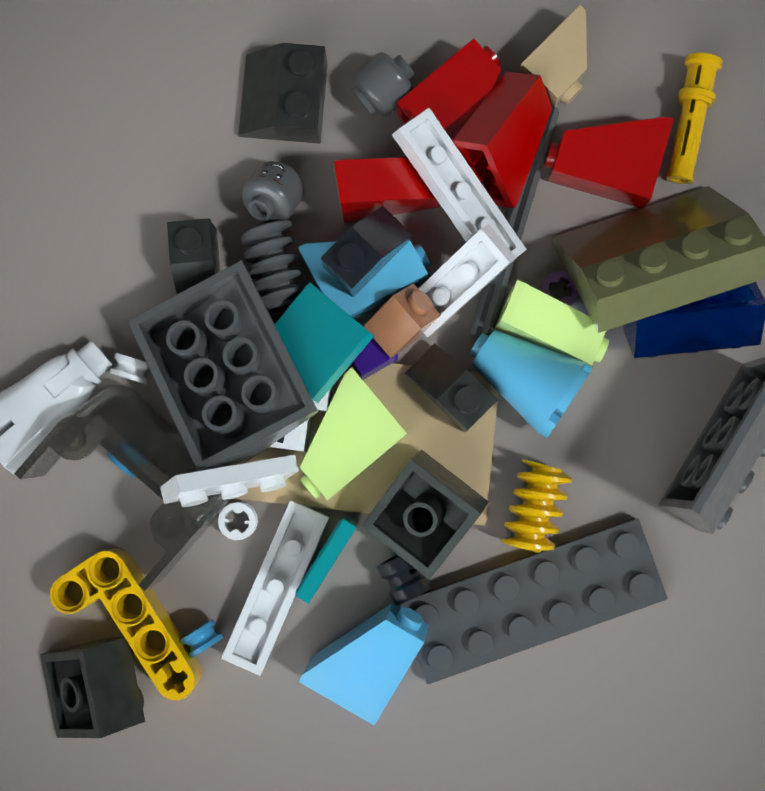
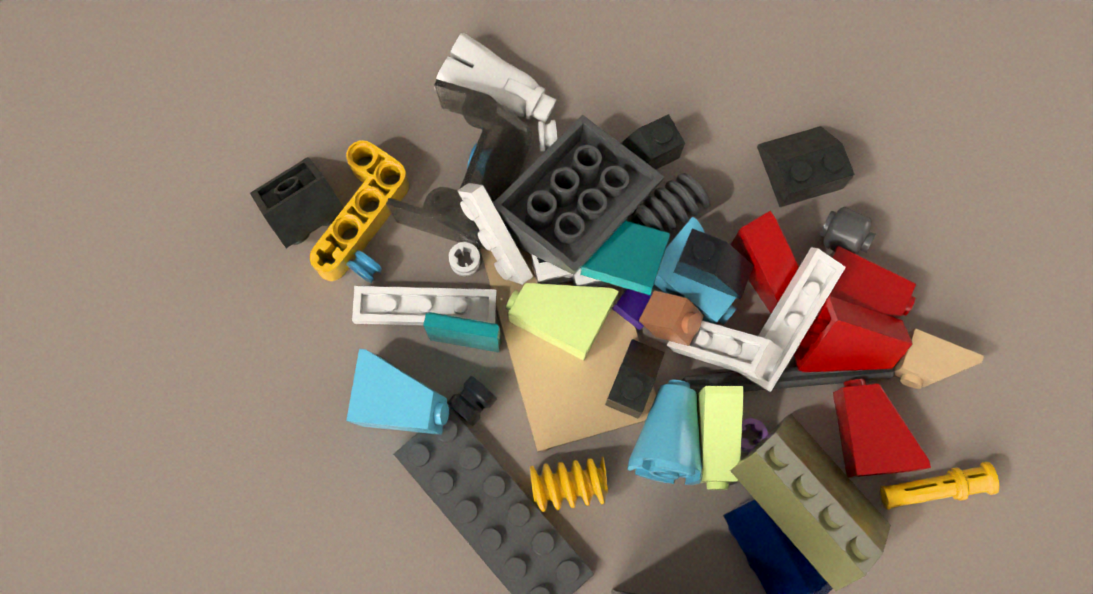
camera: 60 degrees right, 10 degrees down
dark grey head [242,161,304,223] -> none
pearl dark grey slope [361,450,489,580] -> none

